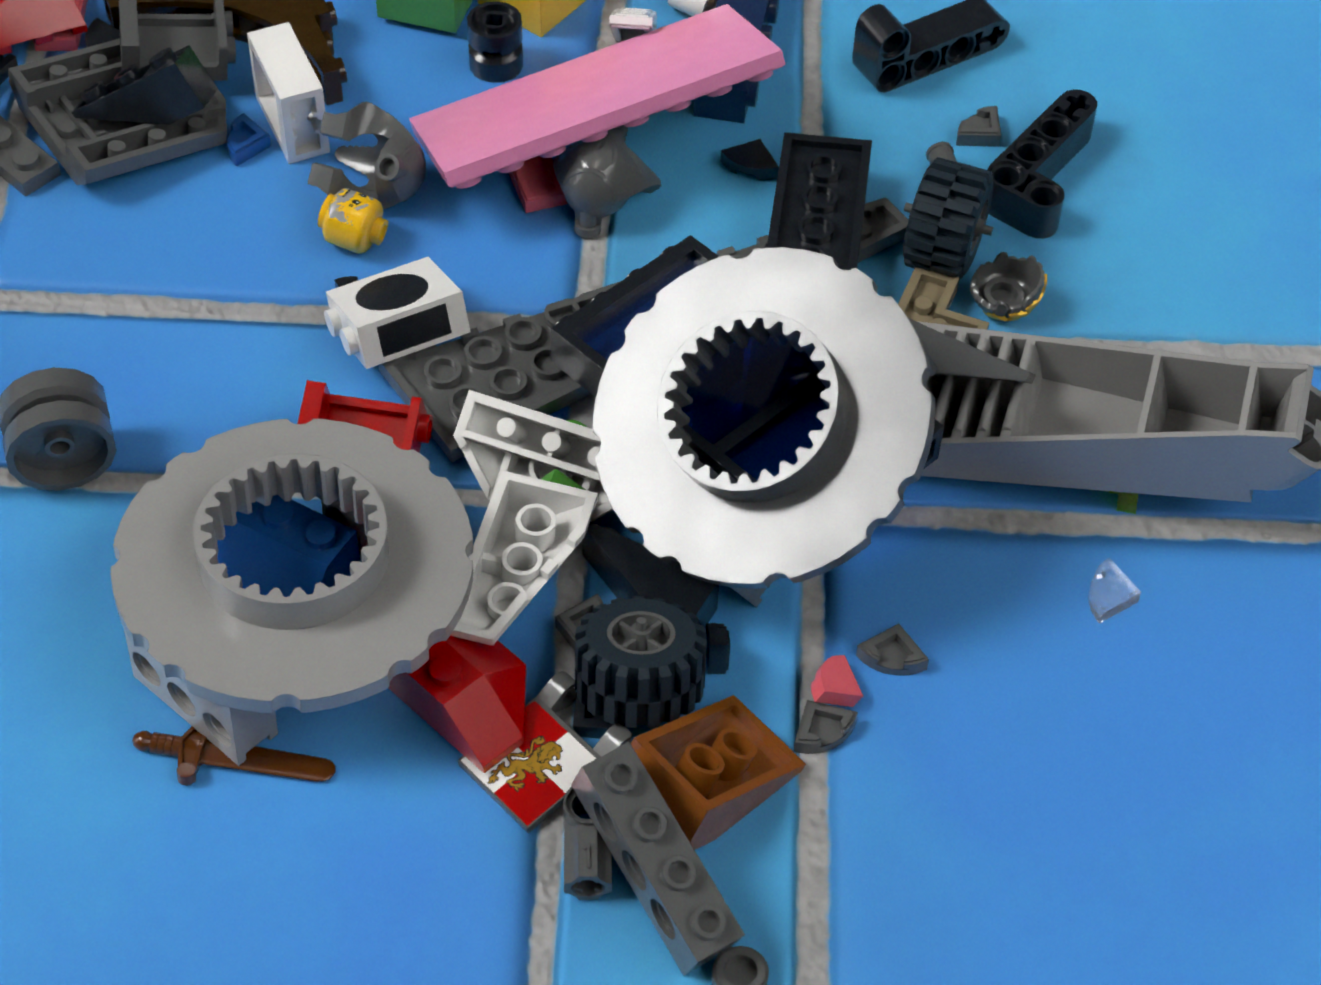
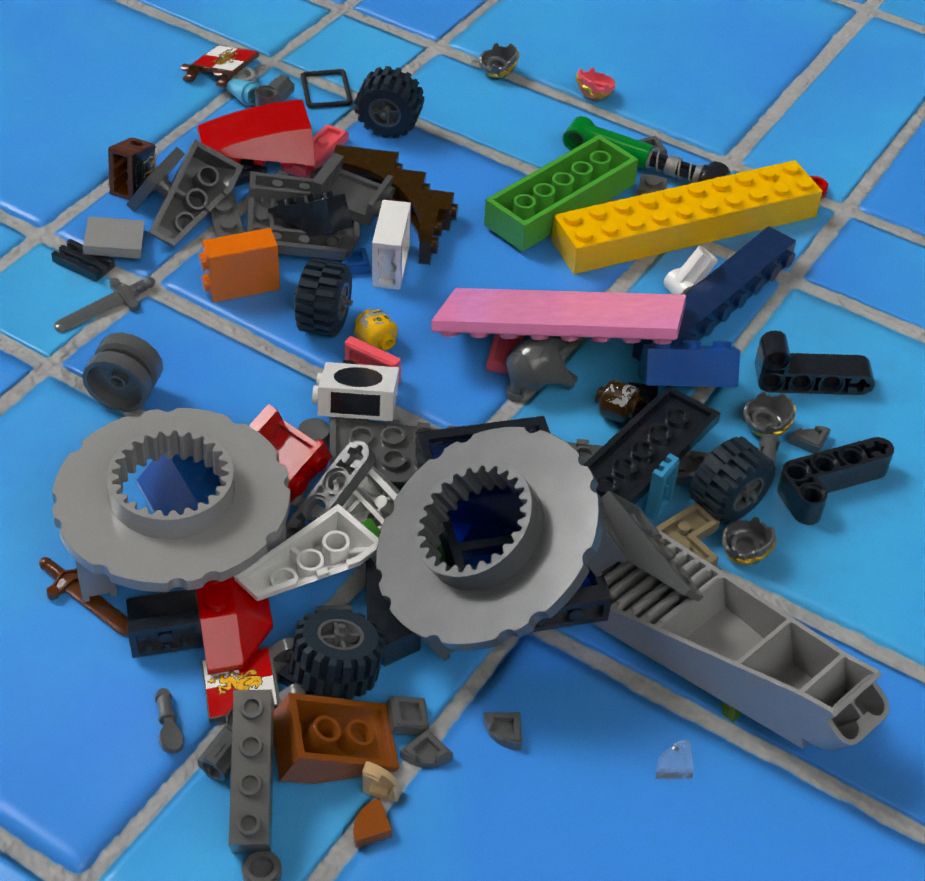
camera: 30 degrees right, 5 degrees down
dark grey piece [307,101,426,210] -> none
black wheel [467,1,523,83] -> none
white slope [609,7,657,42] -> none
black tile [705,623,730,674] -> none
coral tile [811,655,863,707] -> none
none -> black bracket [126,589,204,658]
none -> dark grey piece [155,688,183,754]
none -> orange brick [199,227,280,303]
none -> dark grey beam [286,440,376,540]
none -> black wheel [294,258,353,337]
none -> dark grey tile [298,418,330,444]
none -> coral tile [345,336,401,383]
none -> dark orange tile [353,798,392,848]
none -> tan tile [362,761,402,802]
none -> dark grey tile [387,696,429,735]
none -> dark brown head [595,380,643,424]
none -> blue slope [638,340,740,387]
none -> dark azure tile [645,453,680,521]
none -> dark grey hair [743,392,796,437]

